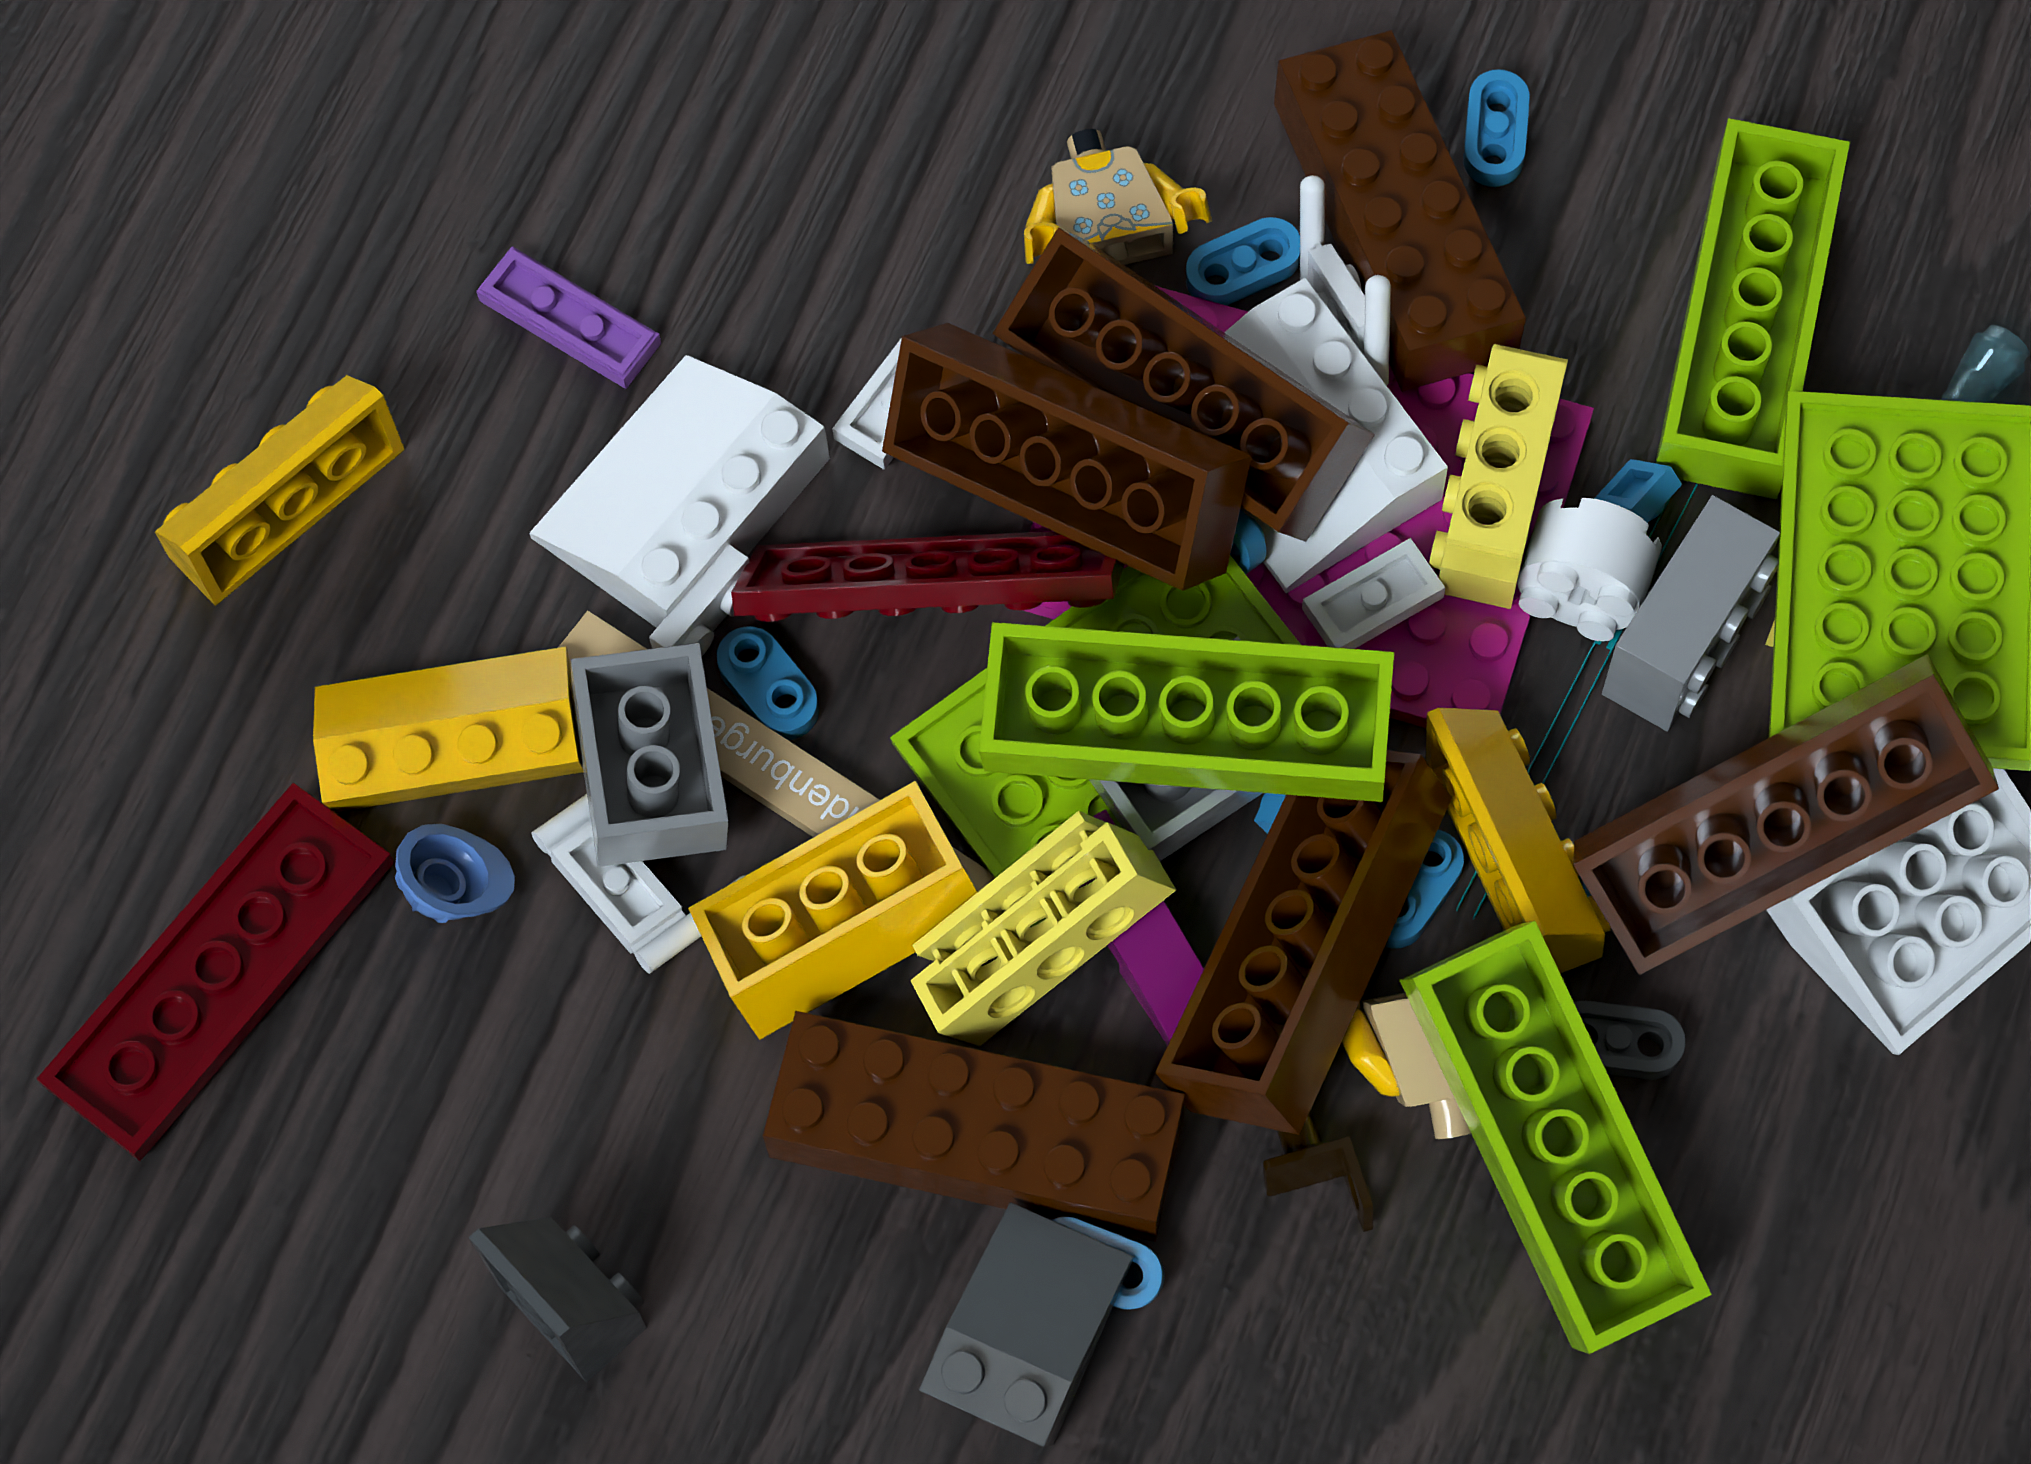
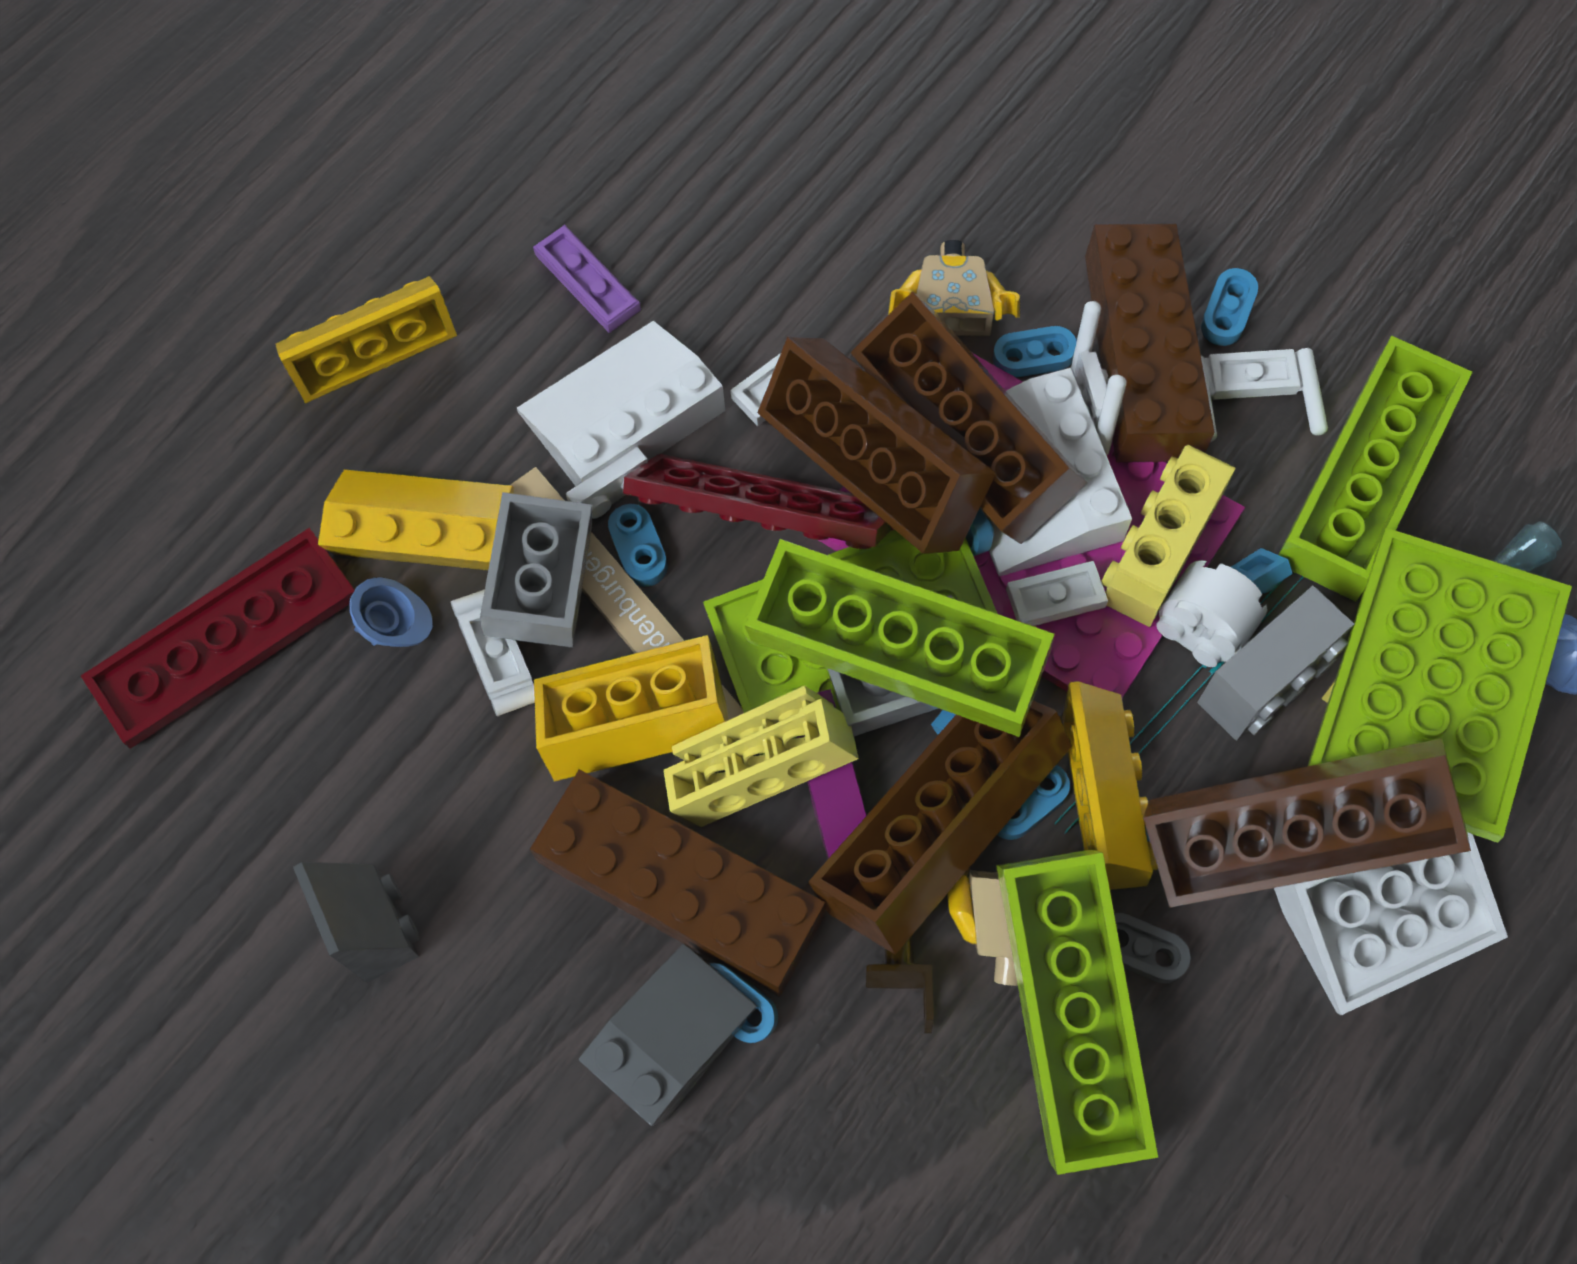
camera: 15 degrees right, 0 degrees up
none -> white plate [1201,348,1328,442]

